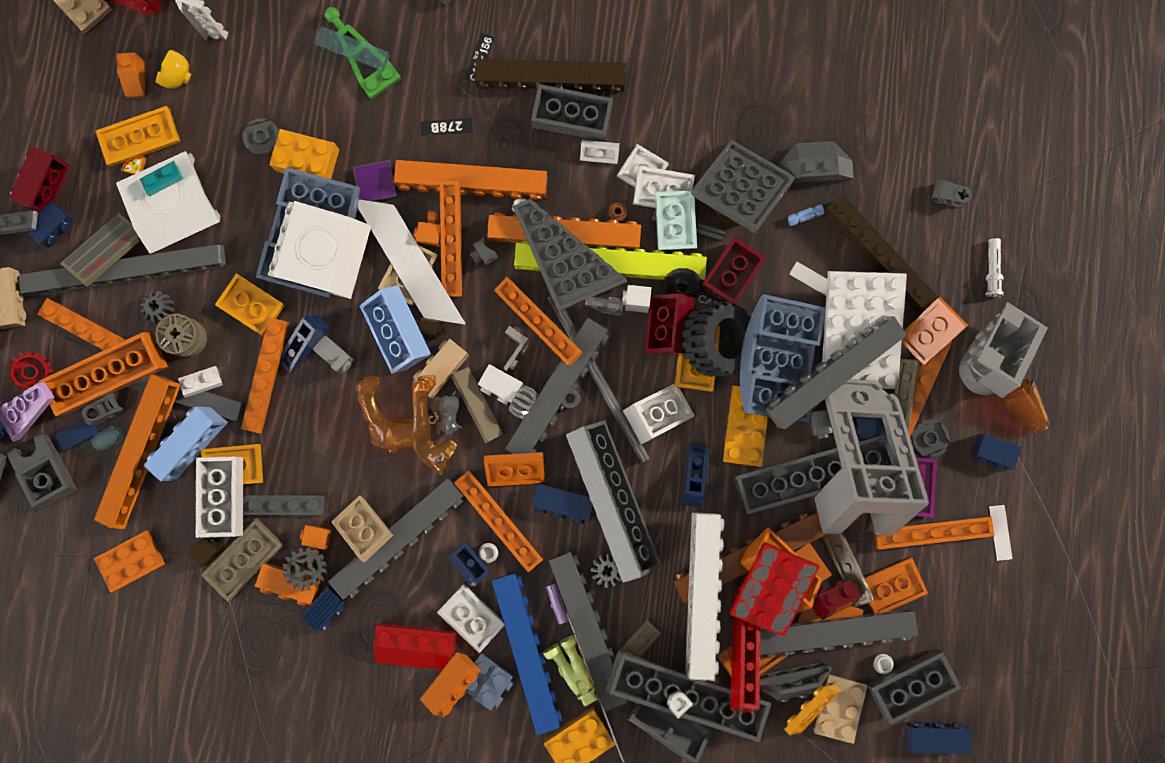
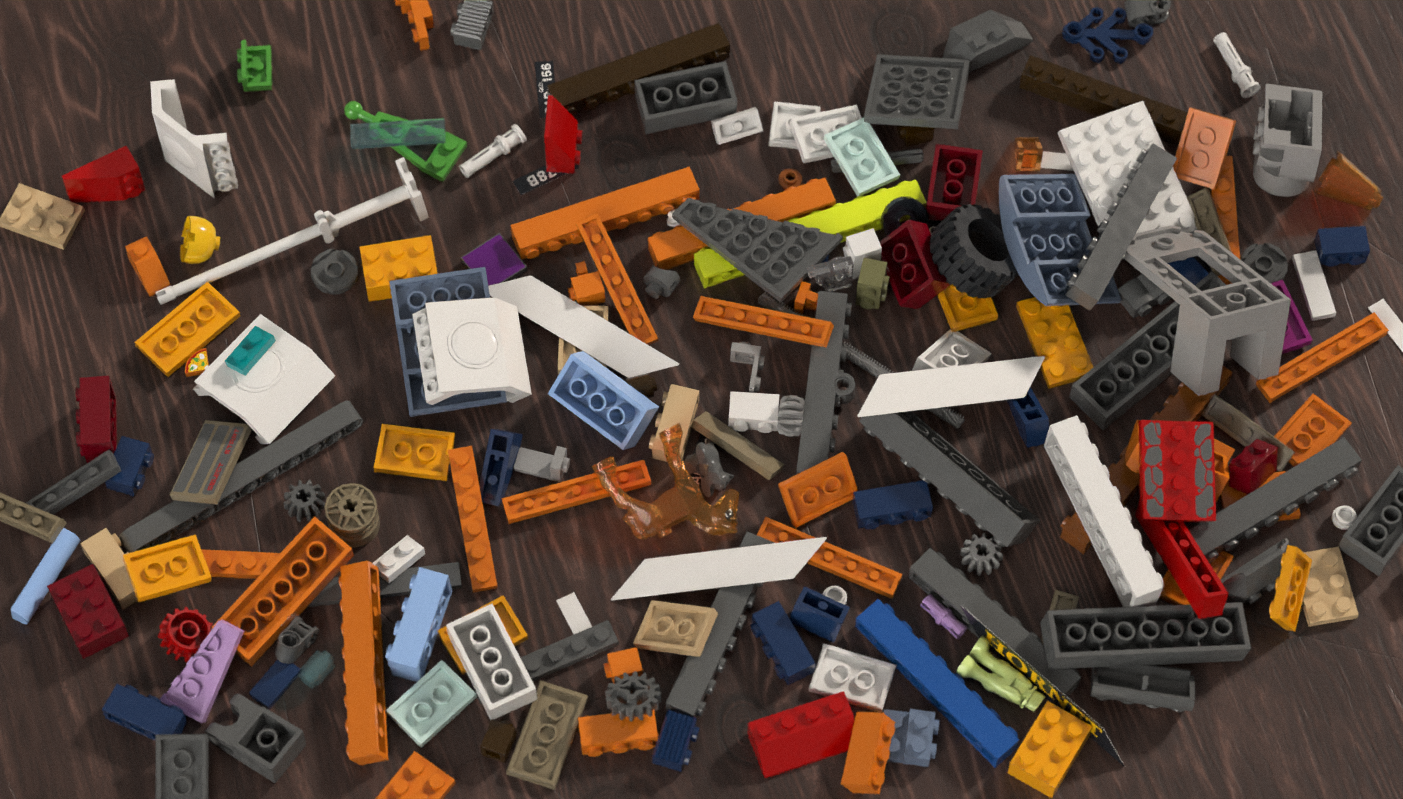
camera: 30 degrees left, 20 degrees down
white tile [668,692,693,718] -> none
light blue axle [787,204,825,226] -> none
none -> light orange plate [123,535,212,602]
none -> white piece [155,157,429,305]
none -> light aqua plate [386,660,477,748]
none -> white pin [459,124,527,178]
none -> orange plate [502,460,651,524]
none -> red slope [544,95,582,174]
none -> white sticker [556,592,592,659]
none -> white sticker [611,537,827,600]
none -> dark blue brick [750,601,815,686]
none -> orange tile [794,281,818,315]
none -> olive brick [855,258,889,310]
none -> white sticker [858,356,1045,417]
none -> clear orange slope [1015,137,1043,171]
none -> dark blue plant [1062,7,1153,64]
none -> white tile [1292,251,1336,321]

